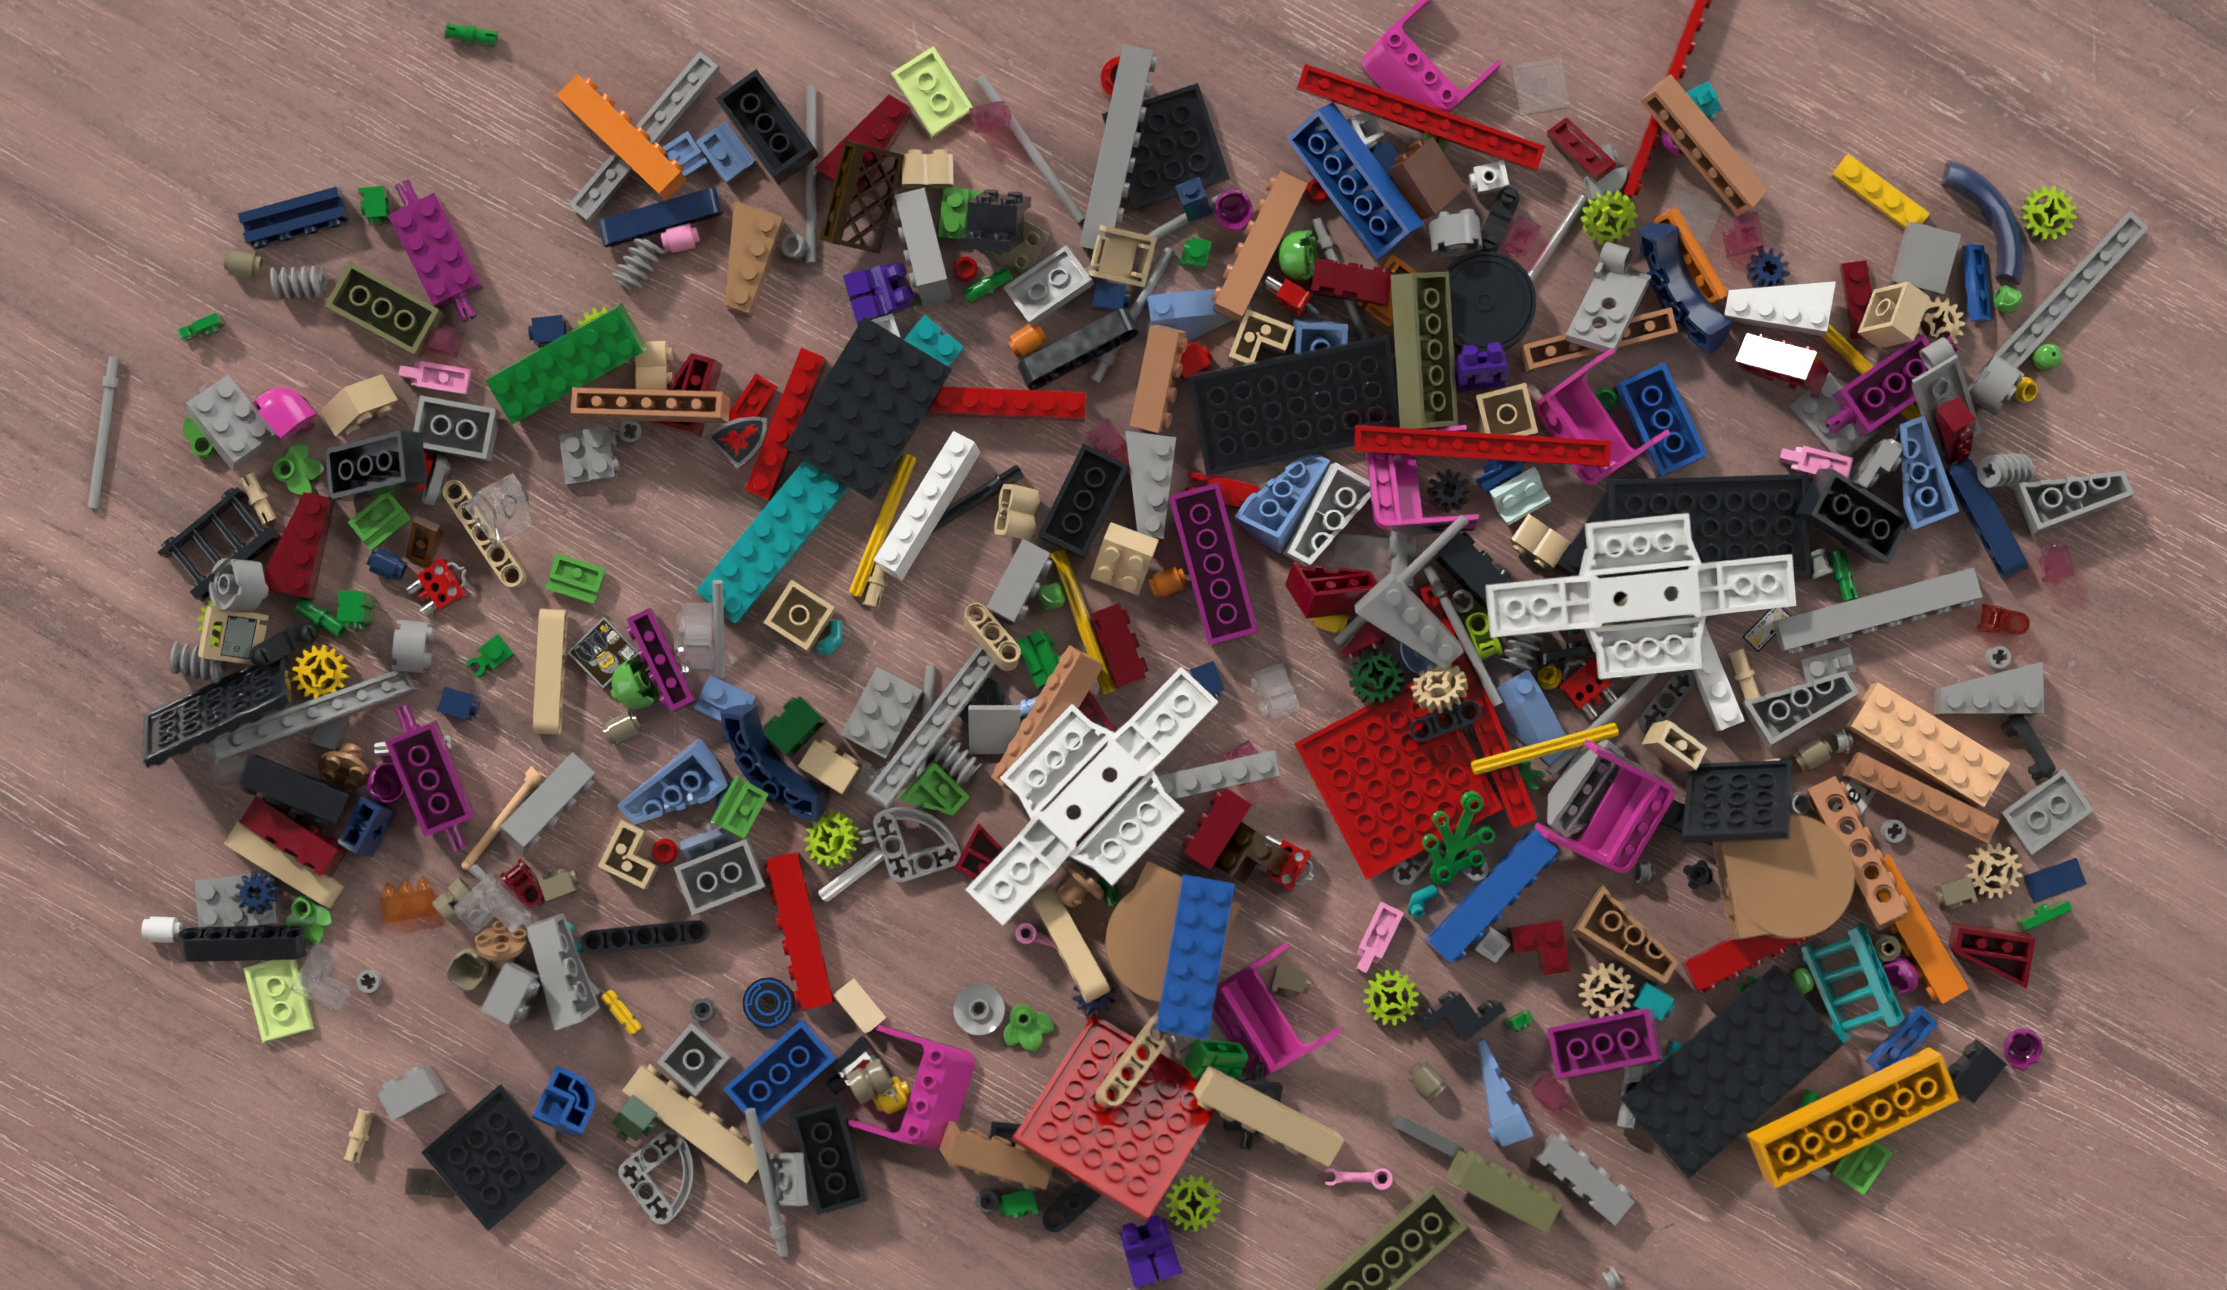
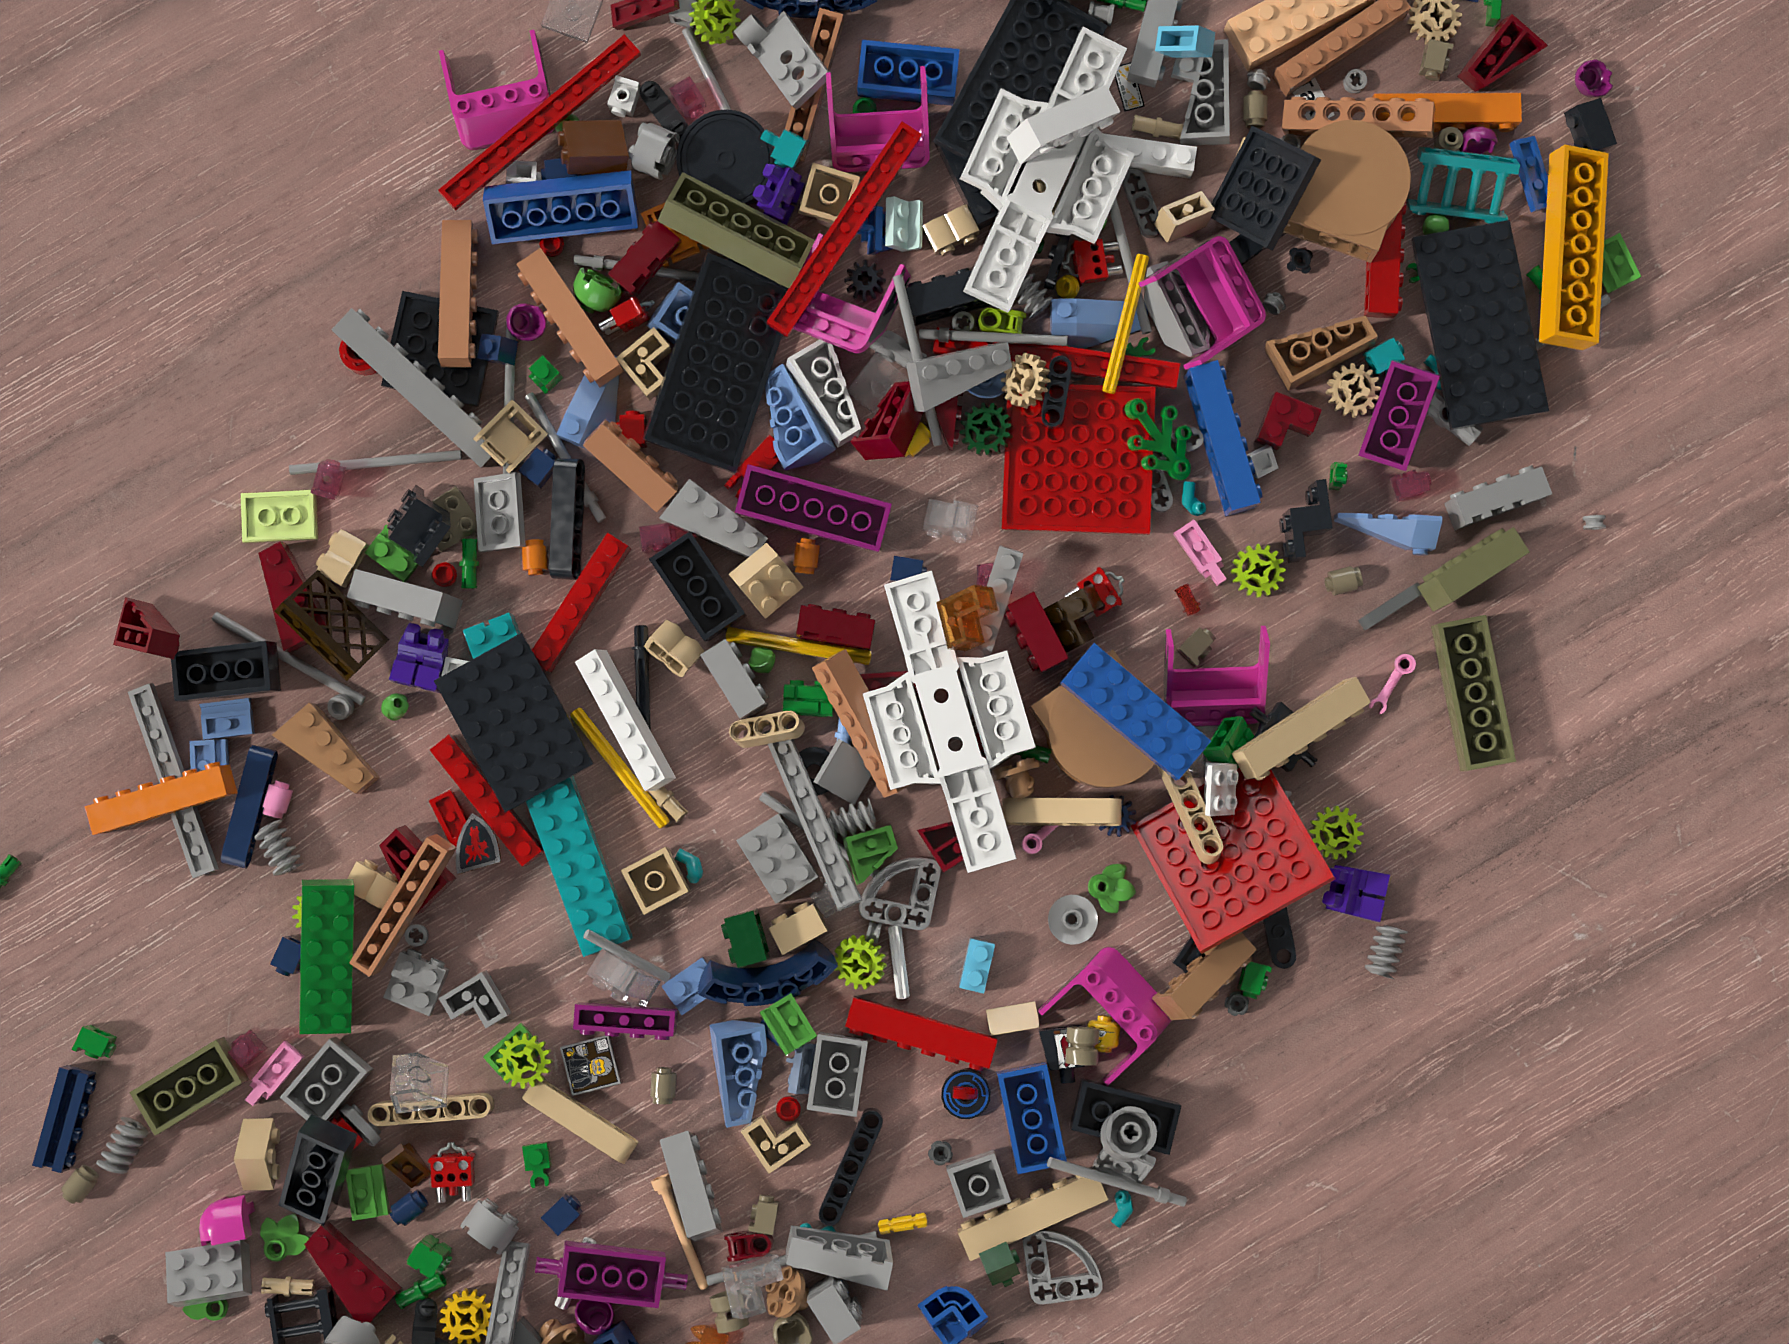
camera: 55 degrees left, 0 degrees up
green plate [176,313,225,342] -> none
magenta brick [388,180,484,323] -> none
bright green cylinder [611,657,660,710] -> none
none -> dark red wedge [113,597,180,659]
none -> bright green piece [381,693,409,721]
none -> nougat brick [438,220,479,367]
none -> light grey brick [439,970,512,1028]
none -> lime gear [496,1033,553,1089]
none -> teal brick [760,129,808,168]
none -> clear orange brick [936,584,998,651]
none -> red tile [952,1086,978,1099]
none -> medium azure piece [959,938,995,994]
none -> white wedge [1007,85,1120,164]
none -> light grey brick [1101,1106,1157,1162]
none -> teal arm [1110,1190,1134,1228]
none -> medium azure piece [1155,25,1216,58]
none -> clear red pin [1174,583,1201,616]
none -> white bracket [1204,762,1238,816]

